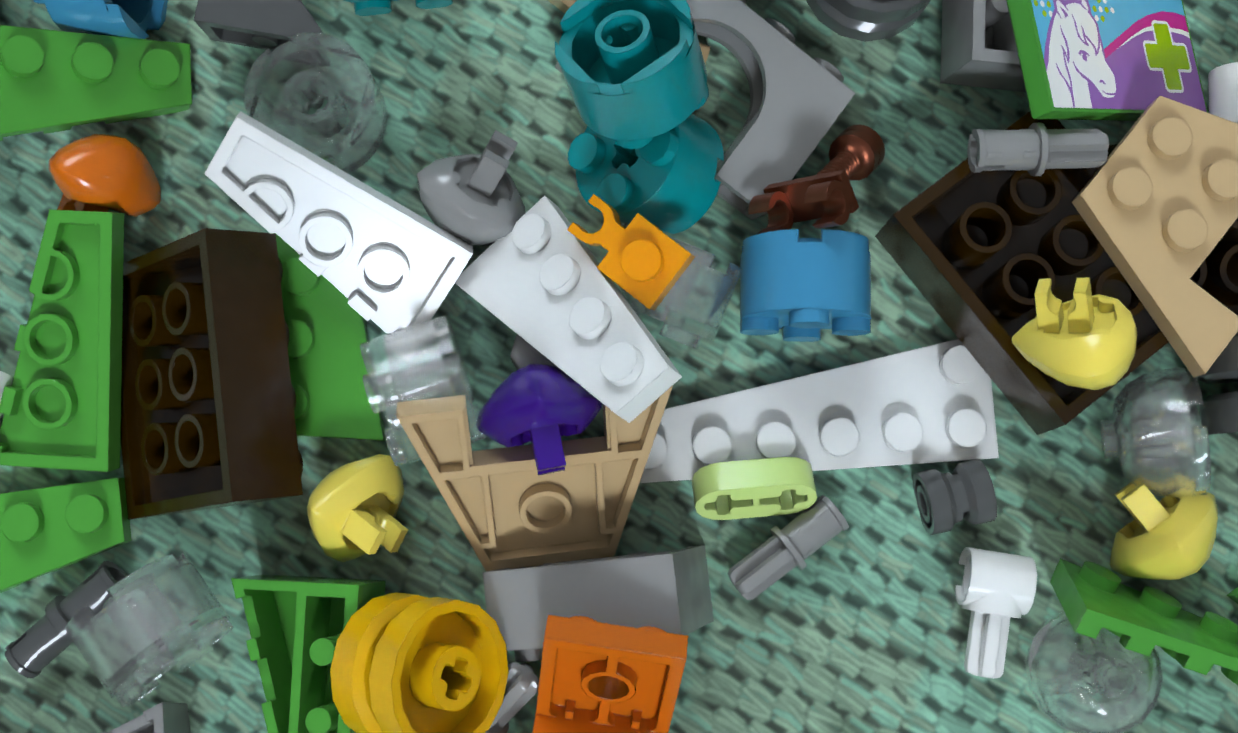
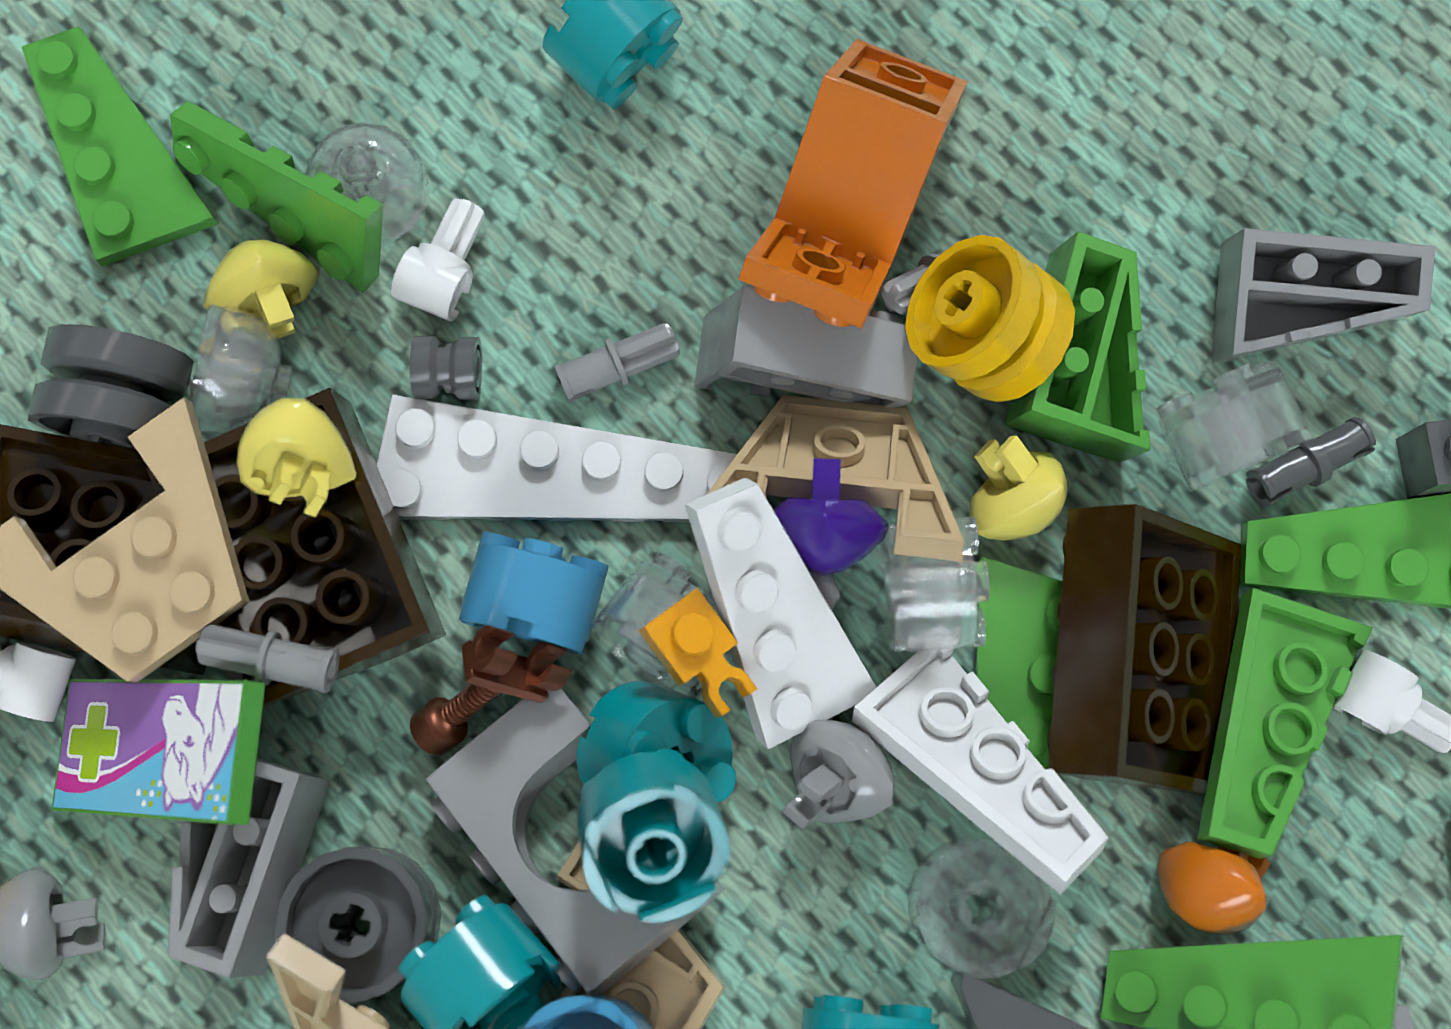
camera: 165 degrees left, 5 degrees down
yellowish green beam [692,457,817,520] -> none

